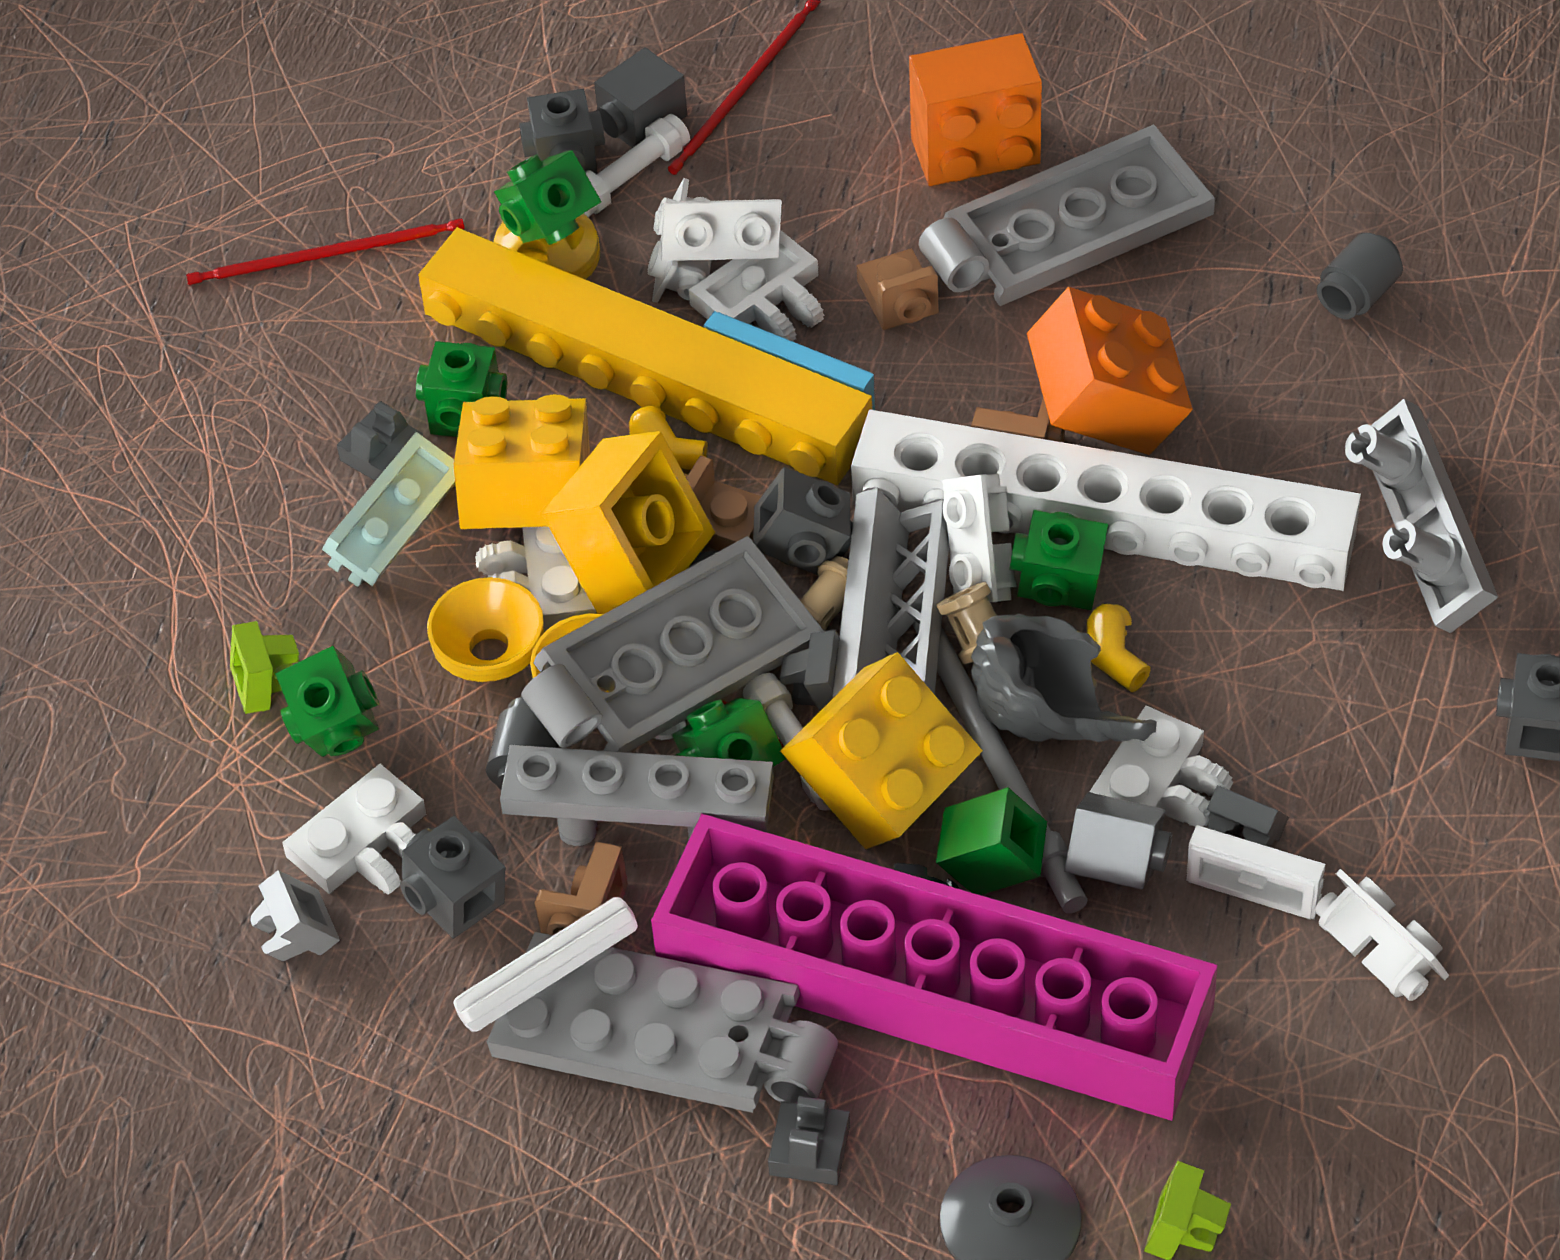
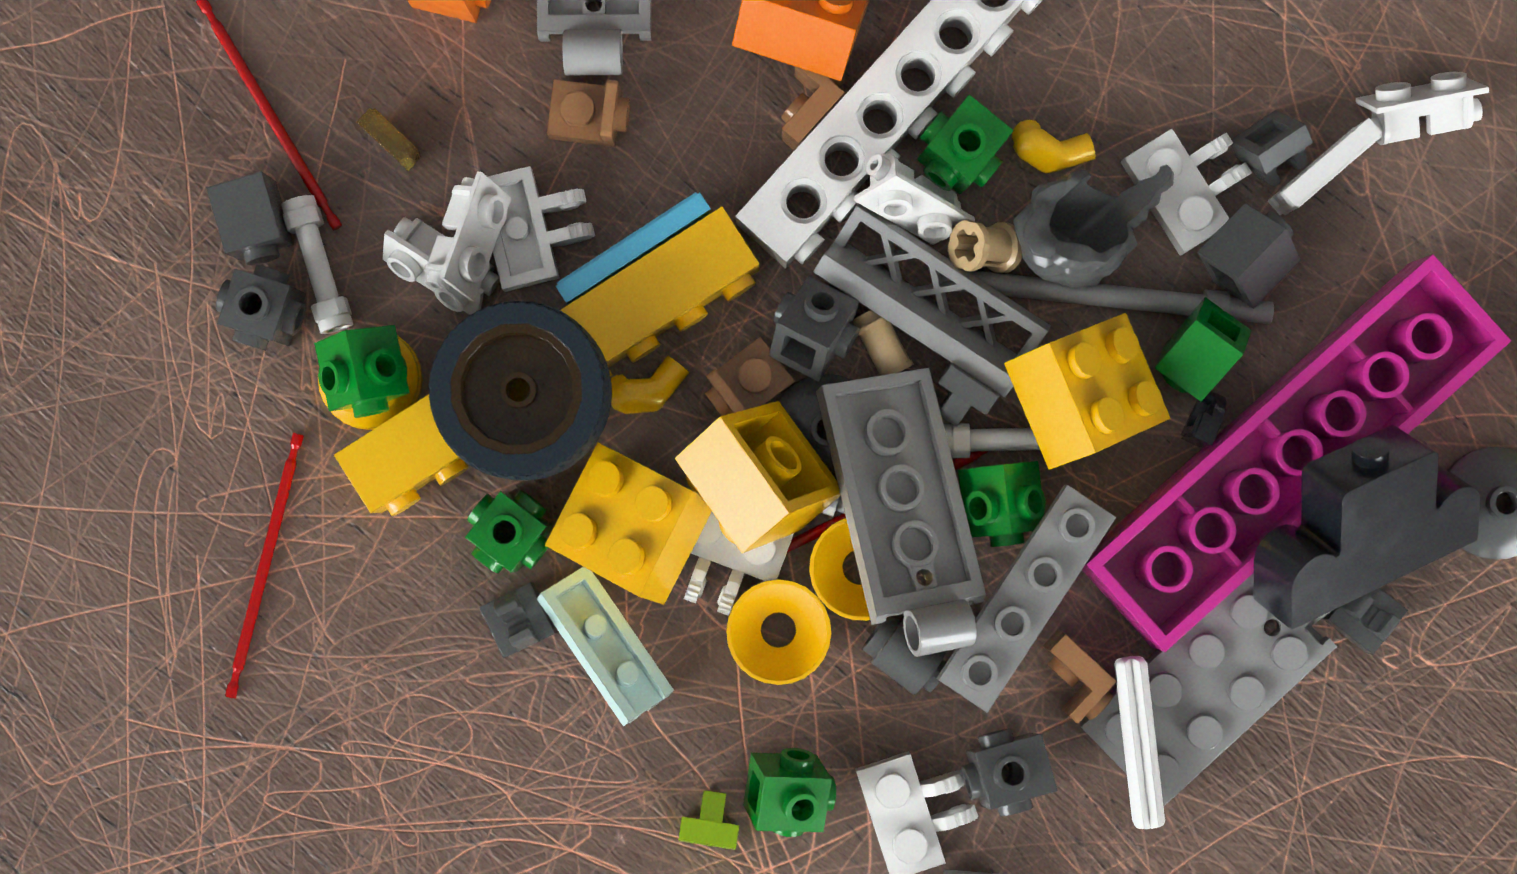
camera: 65 degrees left, 35 degrees up
none -> clear yellow tile [357,108,421,171]
none -> wheel [429,301,612,480]
none -> black brick [1254,425,1480,630]

